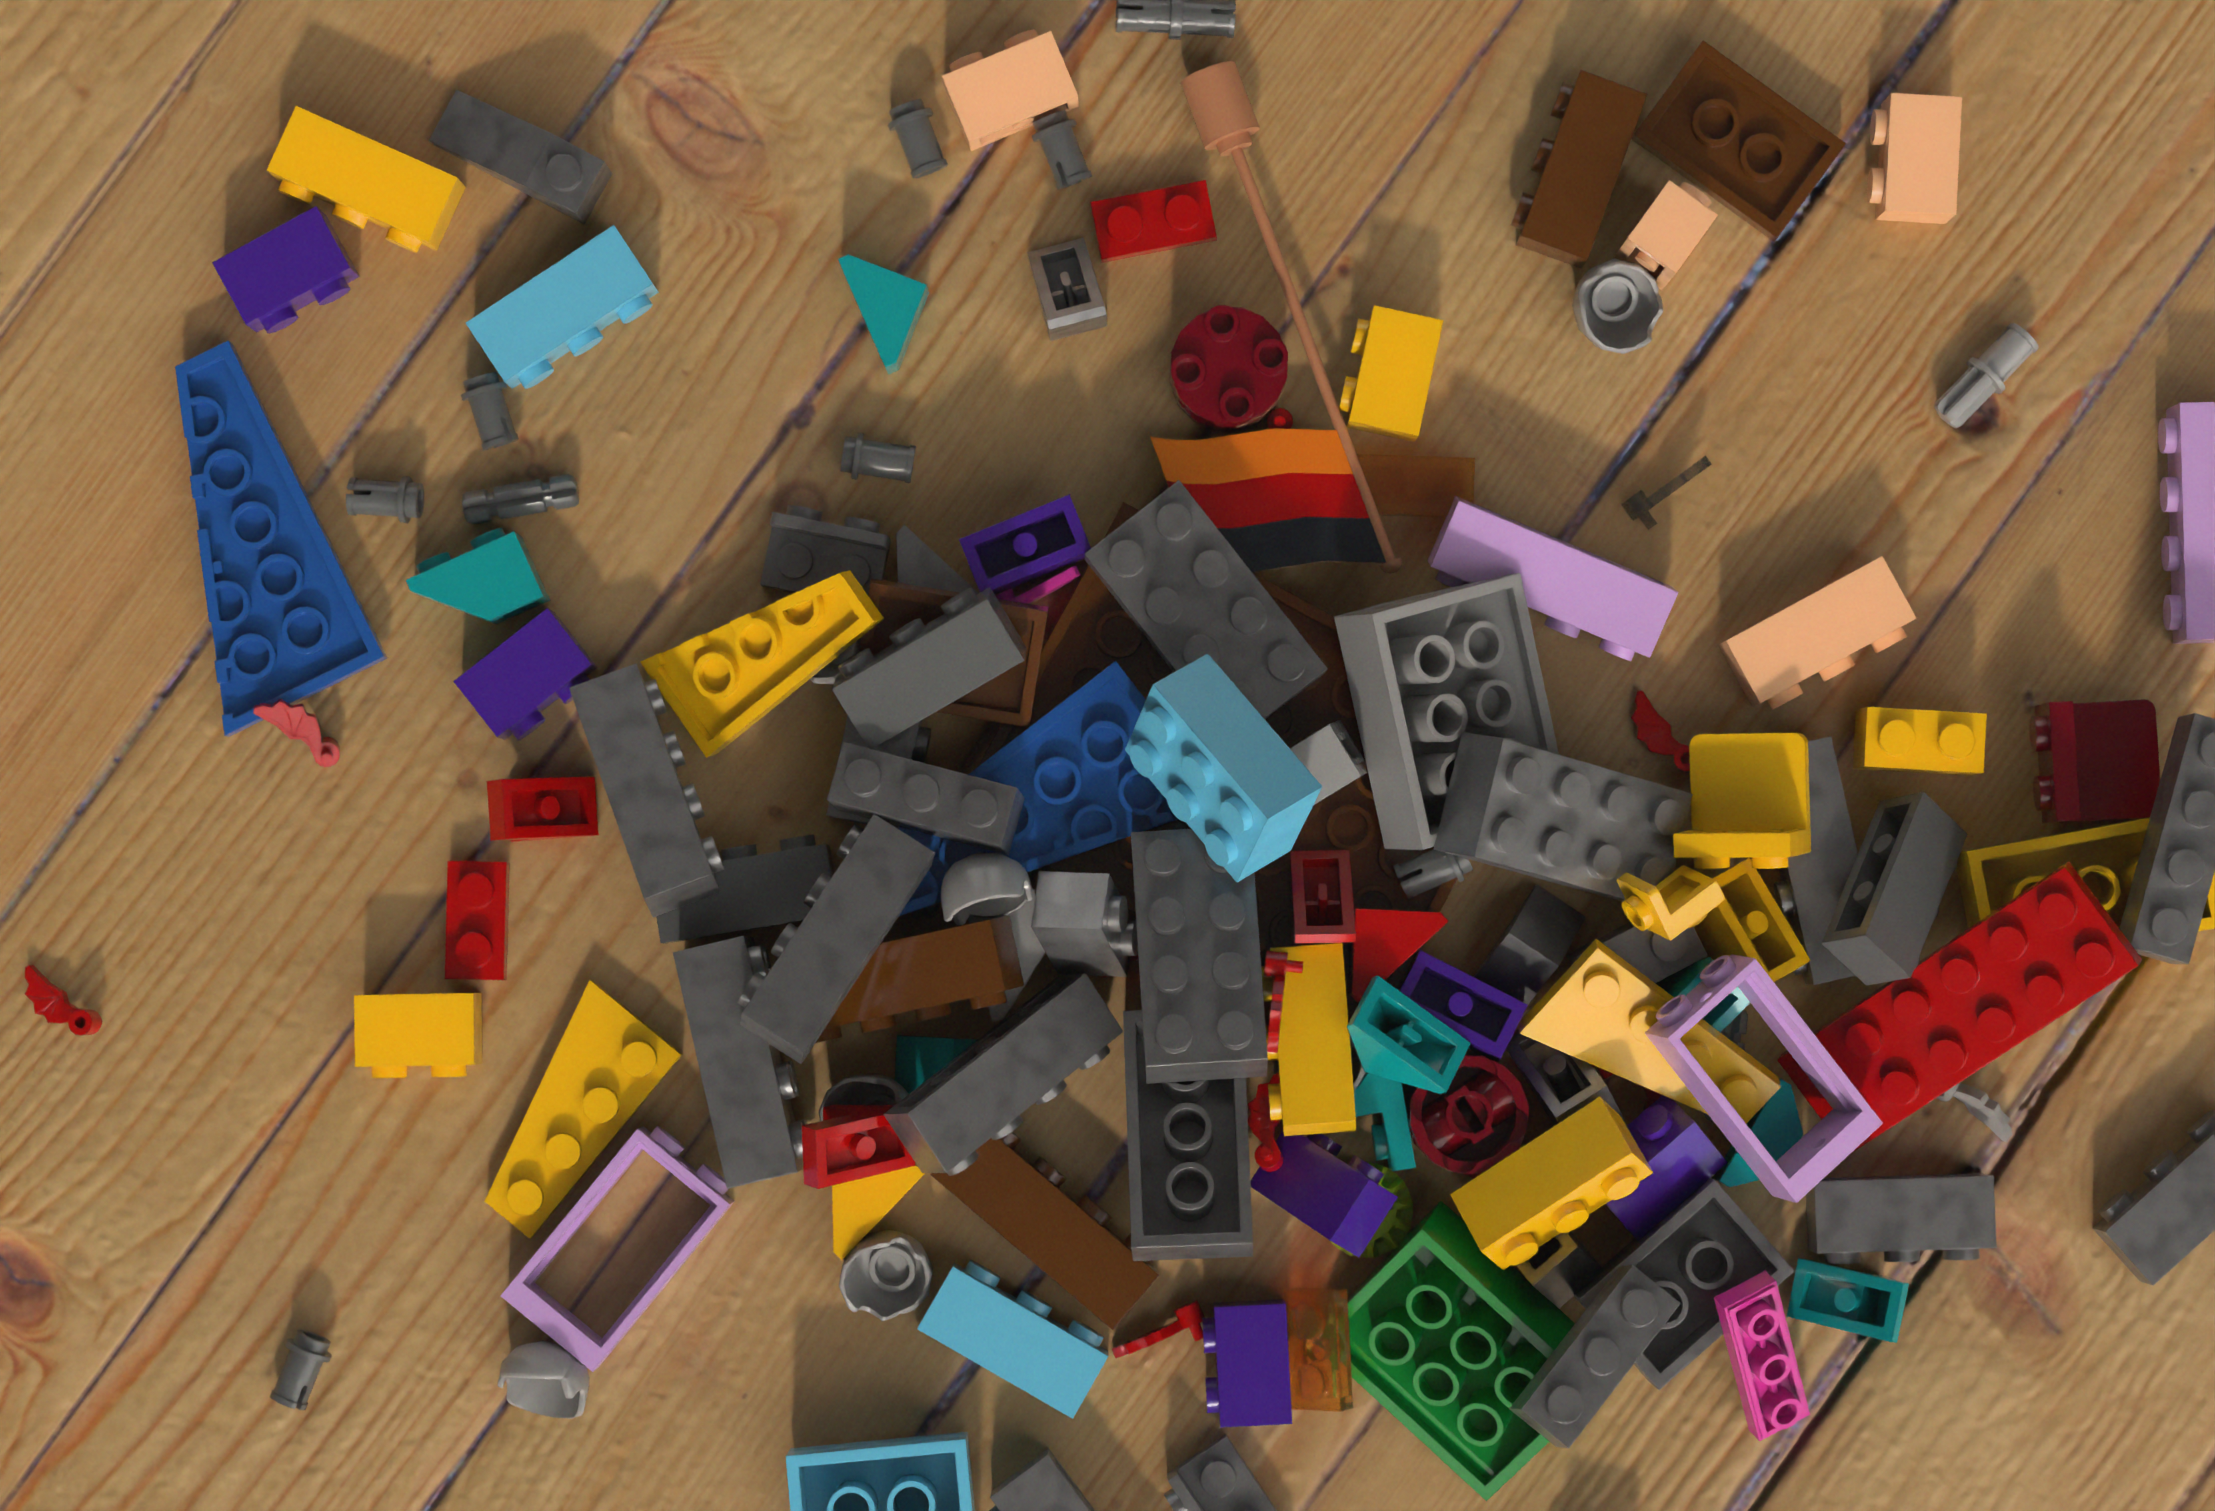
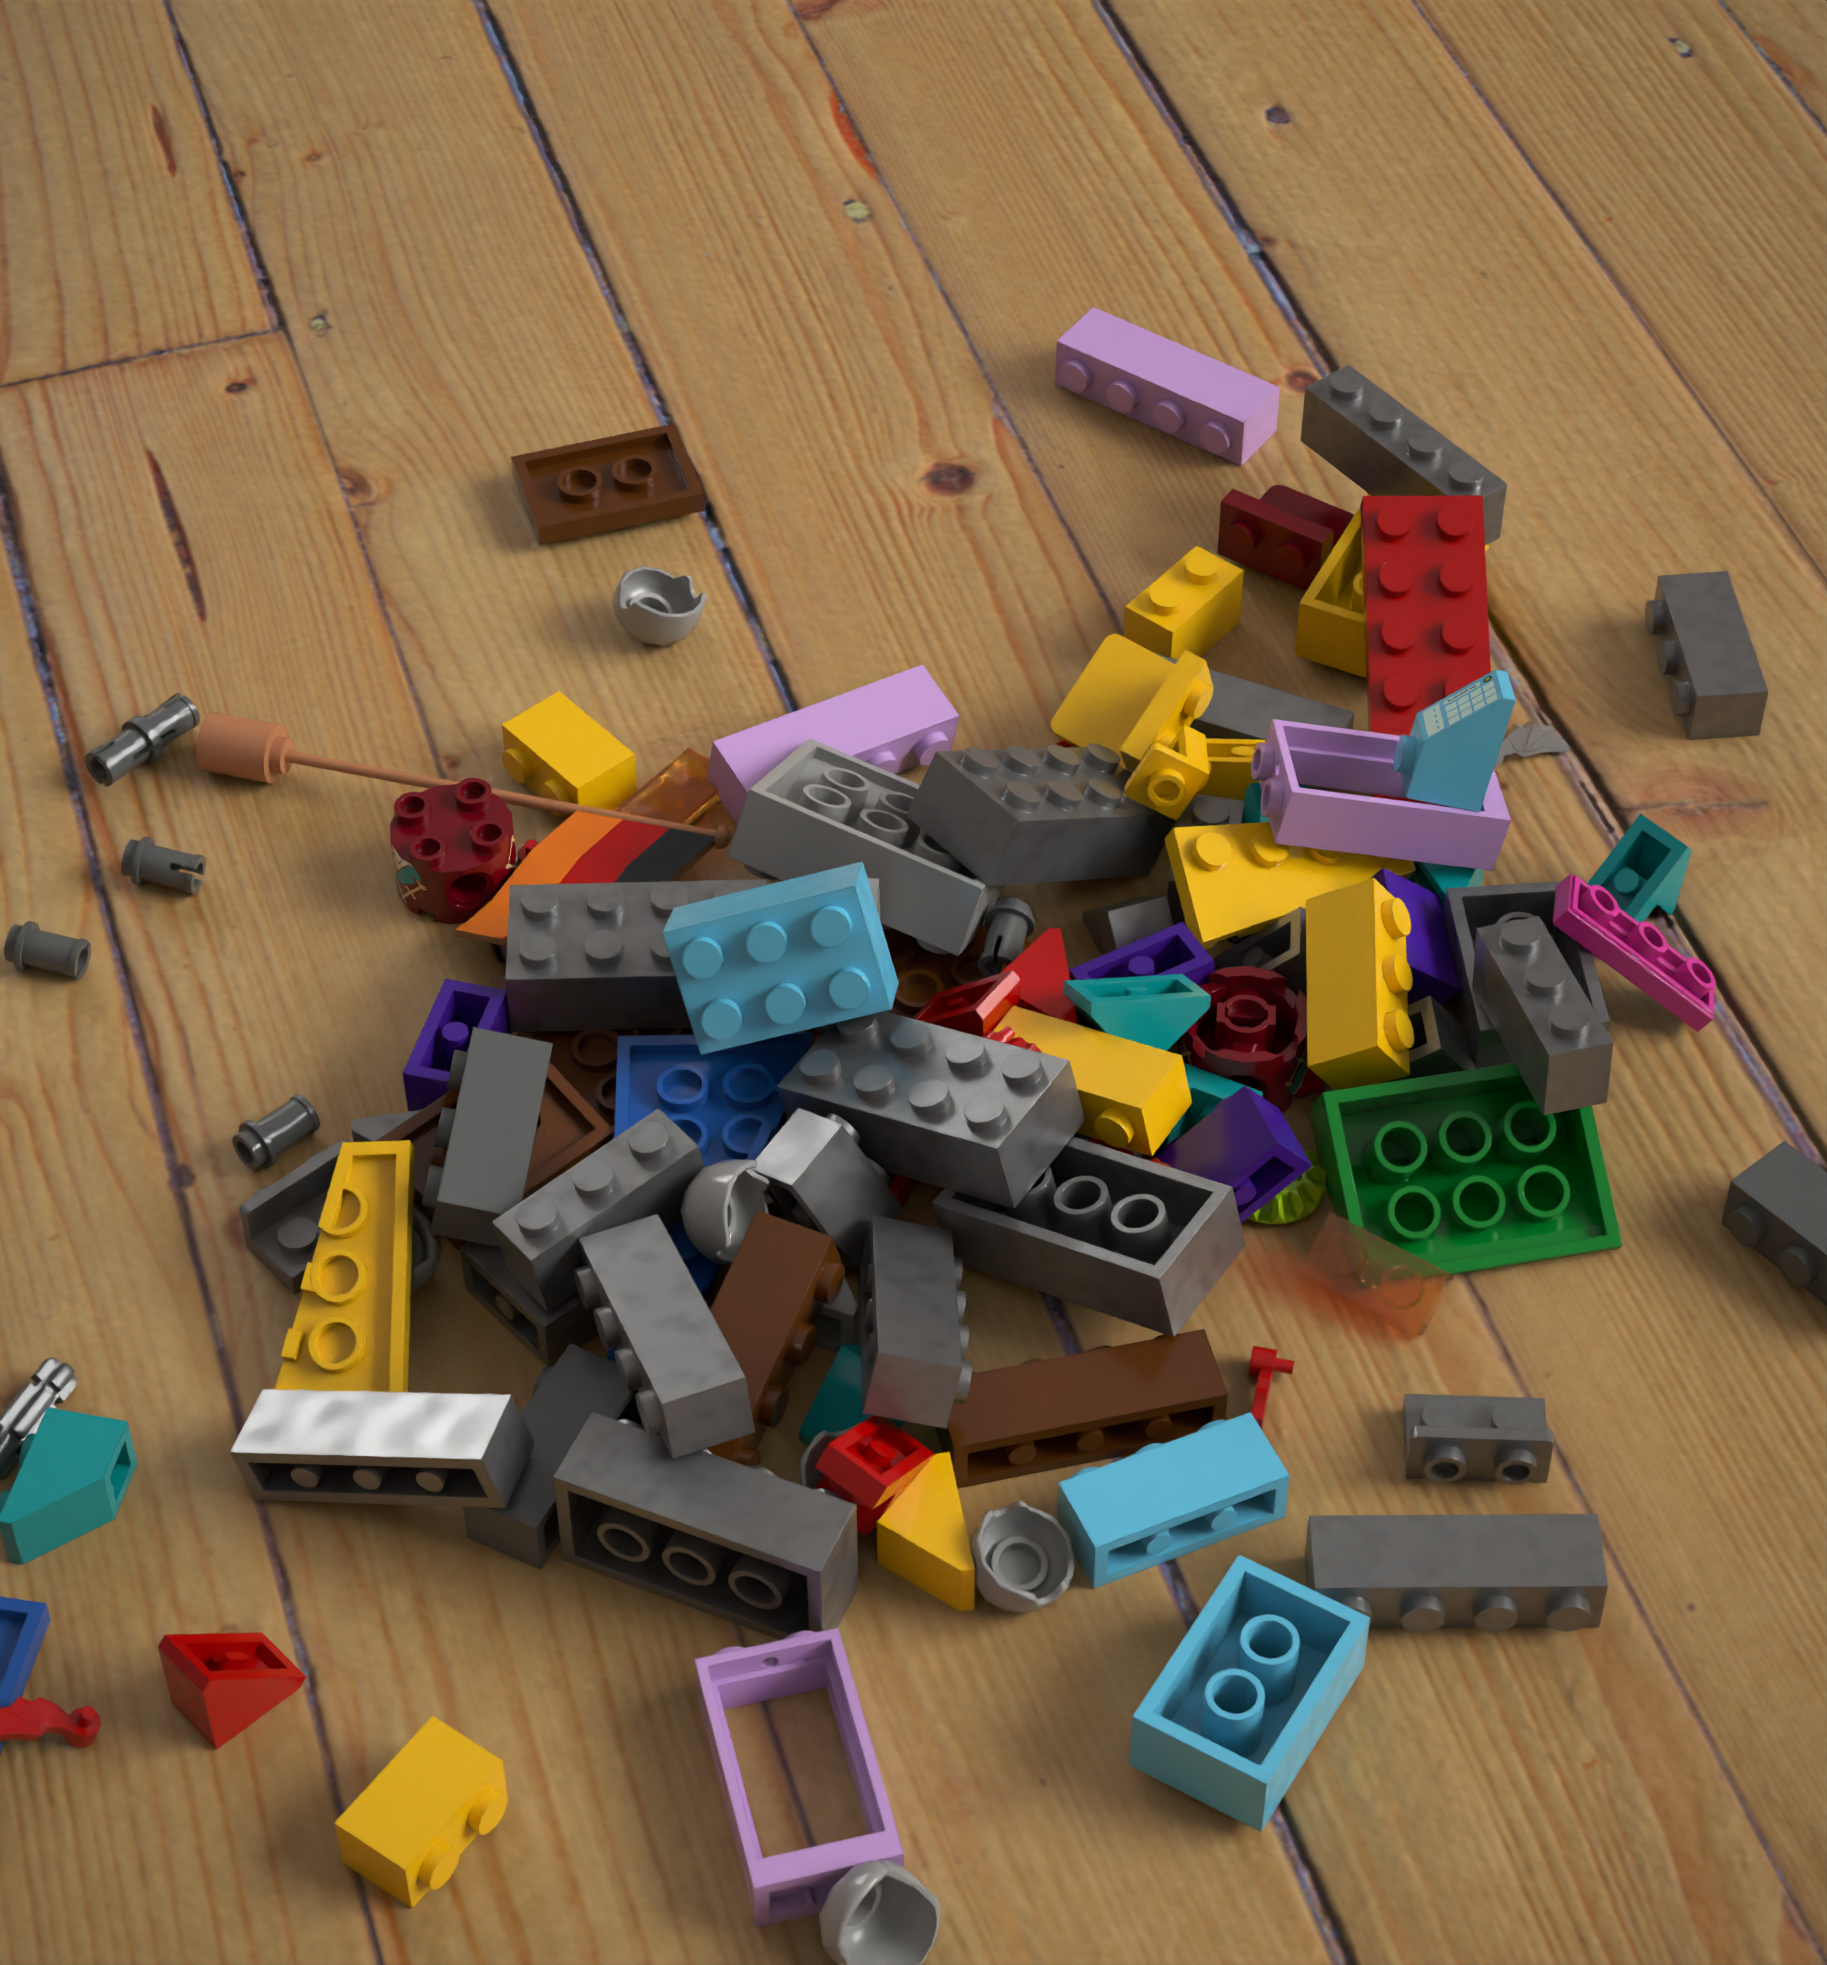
camera: 55 degrees left, 40 degrees down
red plate [445,861,510,980] -> none
dark purple brick [454,608,598,741] -> none
yellow wing [484,980,683,1239] -> none
red slope [487,777,599,842] -> none
teal slope [838,254,929,375] -> none
light nougat brick [942,29,1079,151] -> none
flat silver slope [1027,238,1107,341] -> none
red plate [1090,180,1217,263] -> none
dark purple brick [1202,1299,1292,1428] -> none
reddish brown brick [1511,70,1647,269] -> none
light nougat brick [1614,180,1718,290] -> none
clear smoke piece [1621,456,1711,530] -> none
light nougat brick [1718,556,1917,710] -> none
flat silver brick [1806,1173,1997,1264] -> none
dark grey brick [1821,791,1968,986] -> none
light nougat brick [1867,93,1962,224] -> none
light grey axle [1934,323,2039,428] -> none
none -> red slope [158,1632,306,1750]
none -> medium azure slope [1393,669,1516,812]

